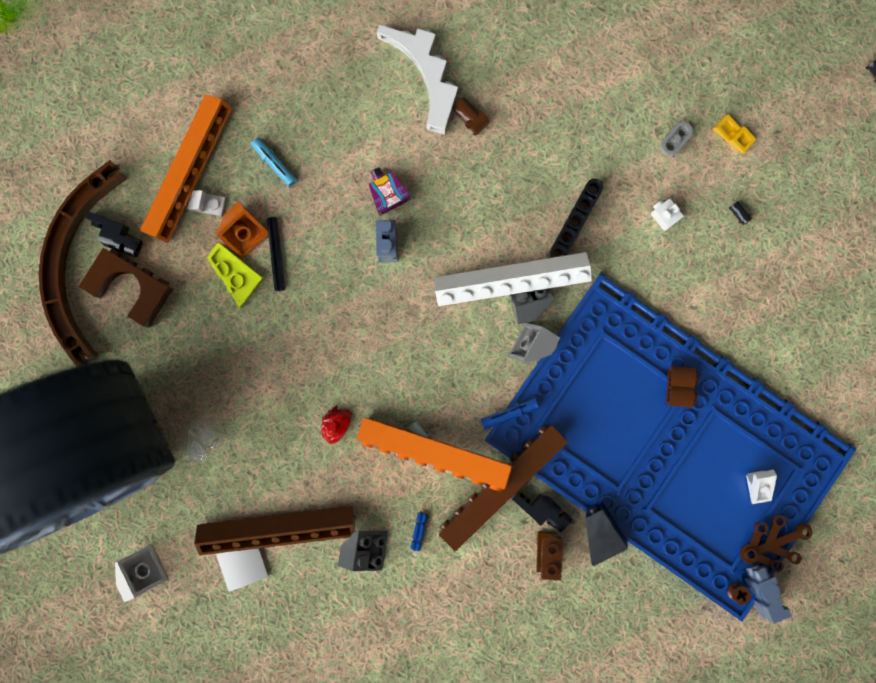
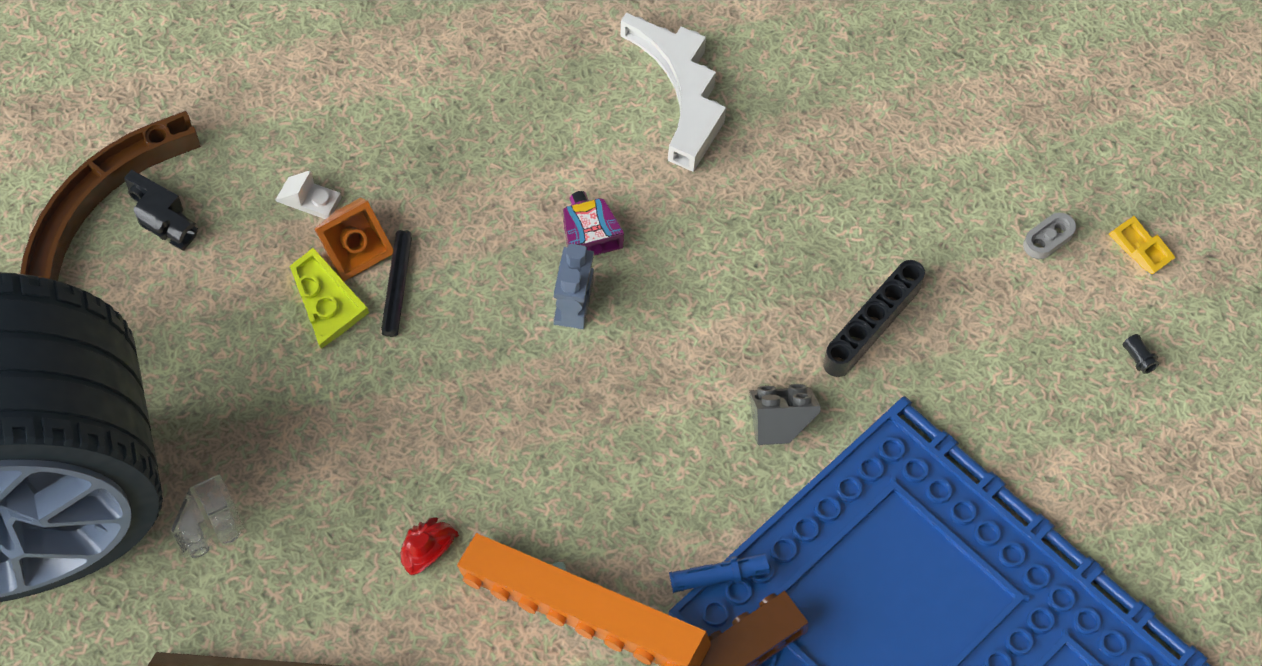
camera: 10 degrees right, 25 degrees down
reddish brown arch [78,248,173,328] -> none
orange brick [140,94,233,243] -> none
medium azure pin [251,137,297,187] -> none
white brick [434,252,592,306] -> none
reddish brown piece [452,97,490,136] -> none
light grey slope [508,323,560,363] -> none
white brick [651,199,684,231] -> none
reddish brown brick [666,366,699,408] -> none

